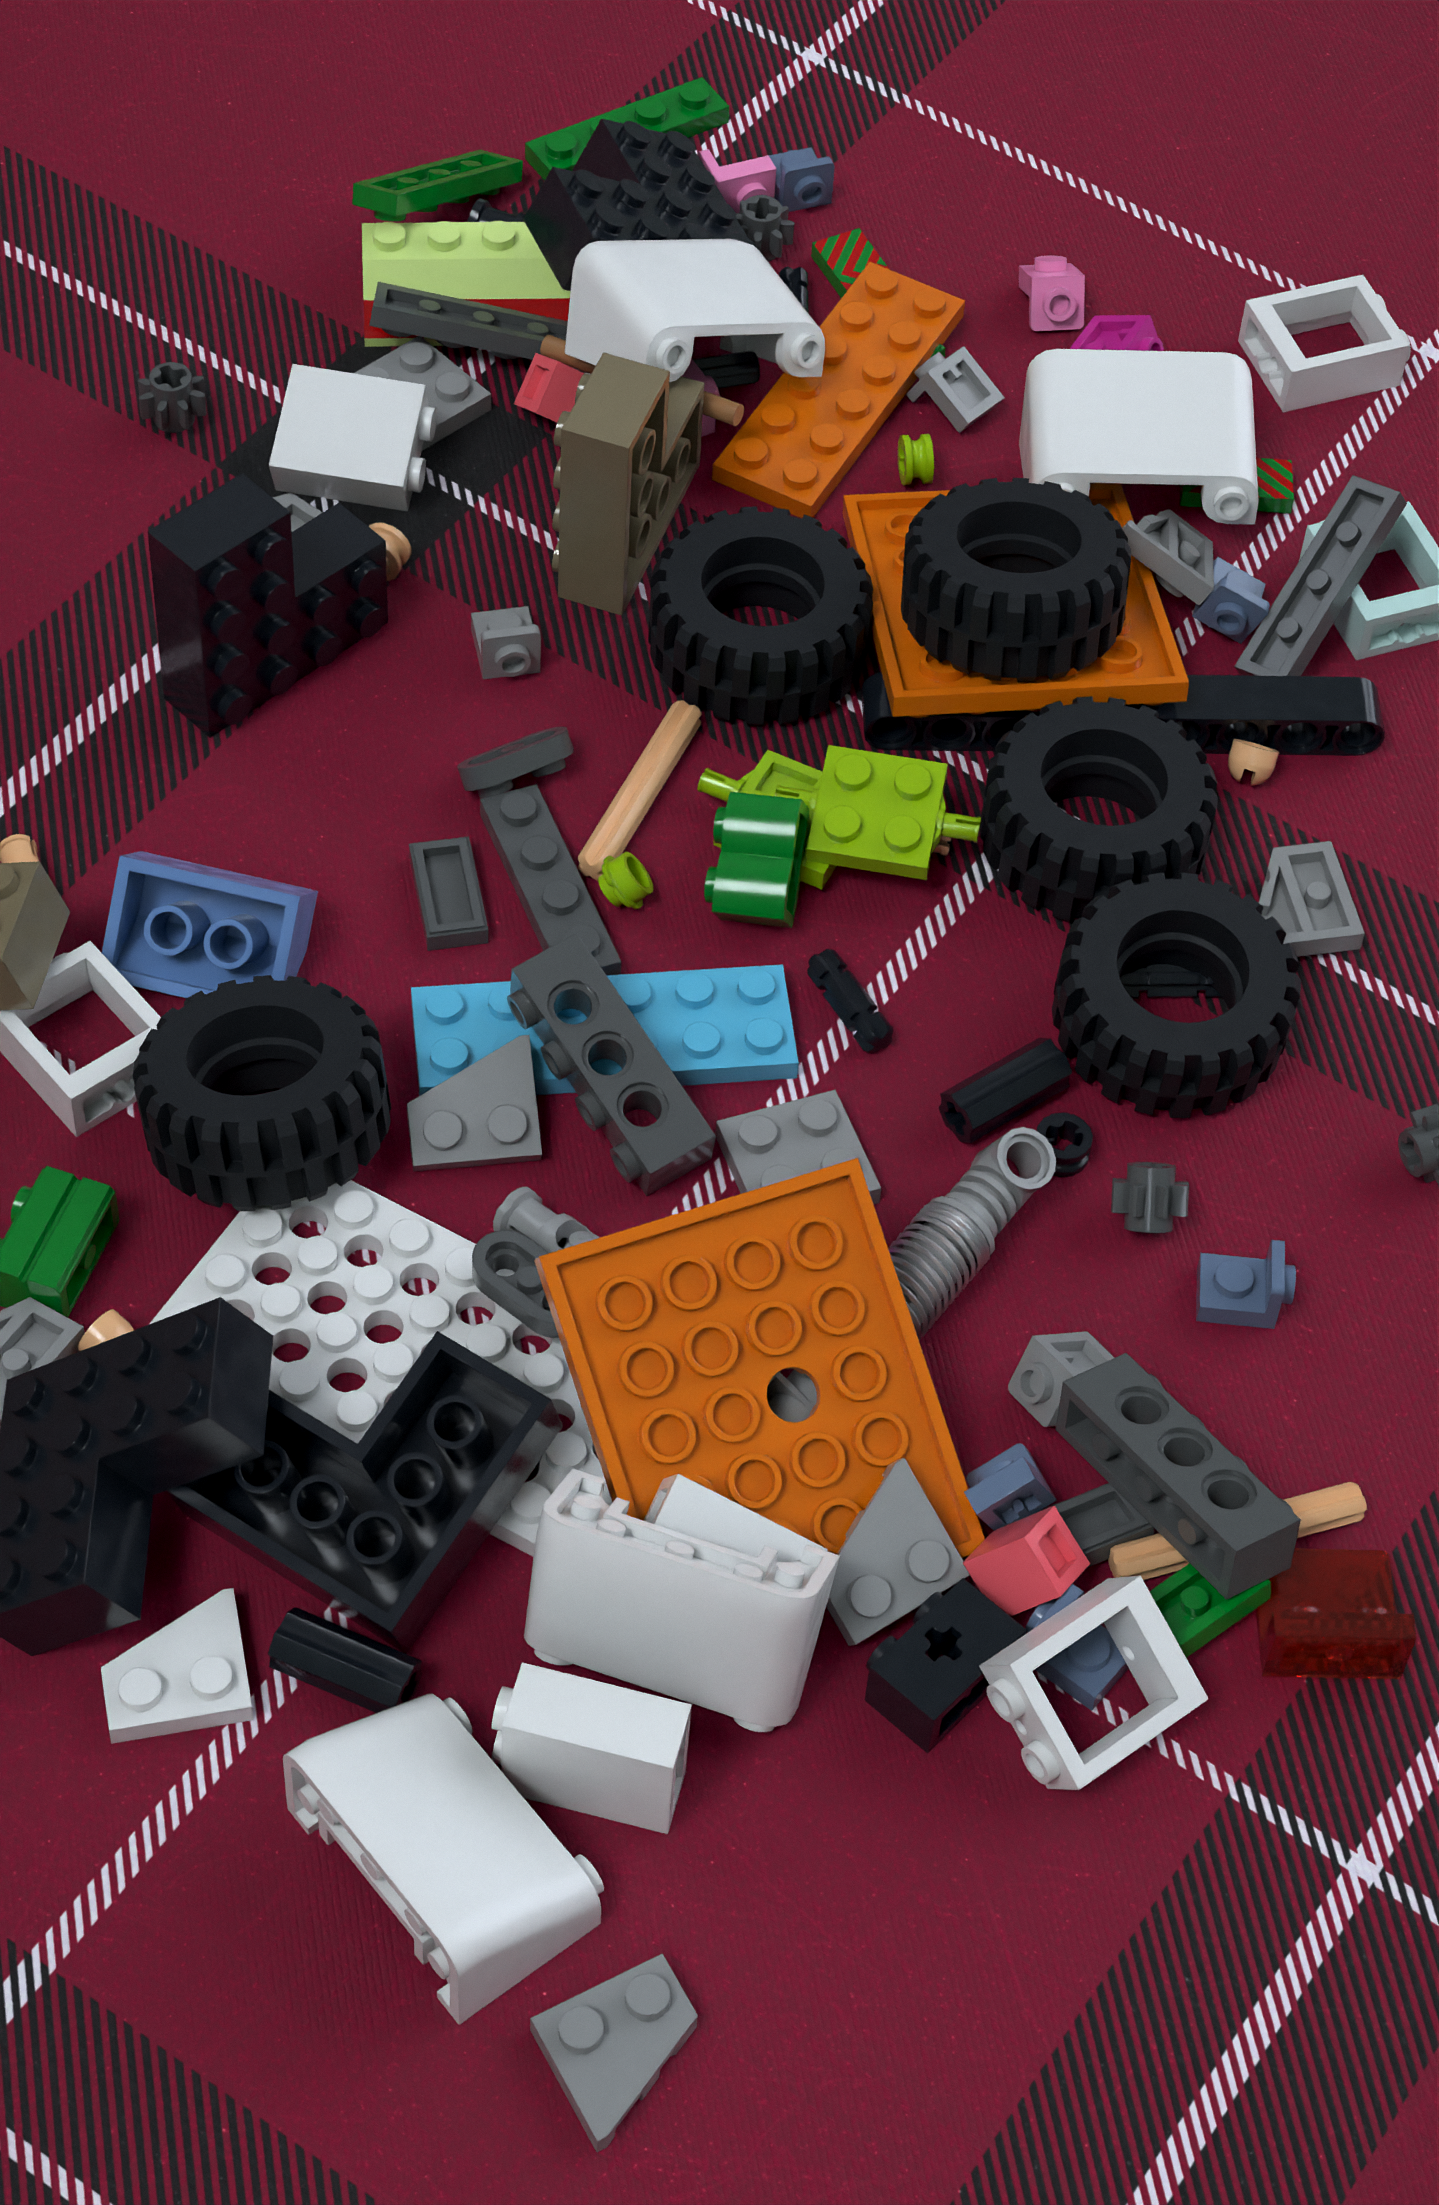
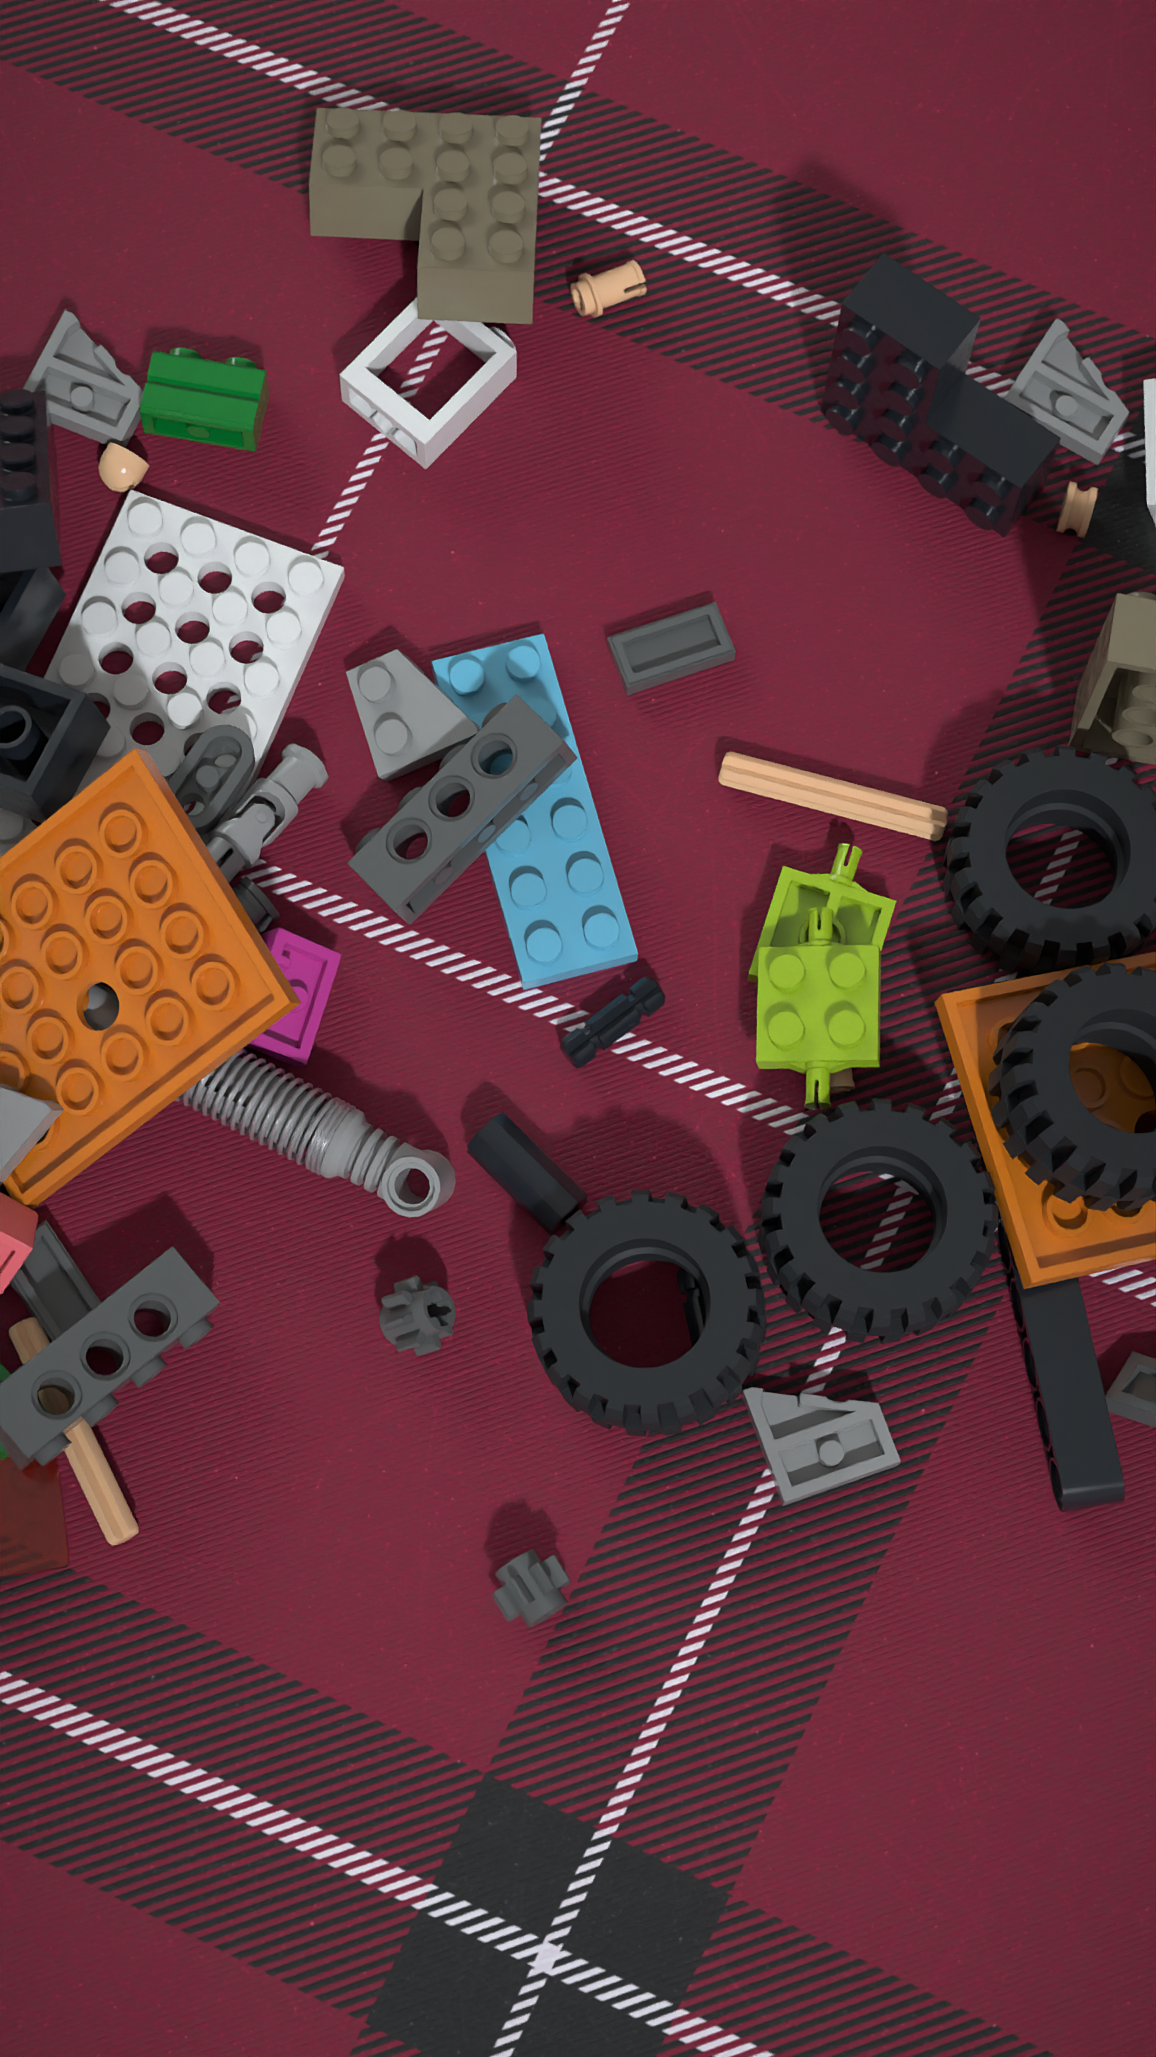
camera: 80 degrees right, 20 degrees up
medium blue slope [102,851,318,998] -> none
black tyre [132,975,391,1211] -> none
dark grey plate [457,727,574,798] -> none
light grey bracket [471,606,541,679] -> none
dark grey plate [480,784,621,975] -> none
lime plate [598,851,653,909] -> none
green brick [704,792,809,928] -> none
light grey plate [715,1089,881,1204] -> none
sand blue bracket [964,1443,1057,1531] -> none
light grey bracket [1008,1331,1114,1427] -> none
black bush [1037,1112,1093,1177] -> none
sand blue bracket [1196,1240,1296,1329] -> none
light nougat hinge [1228,739,1279,786] -> none

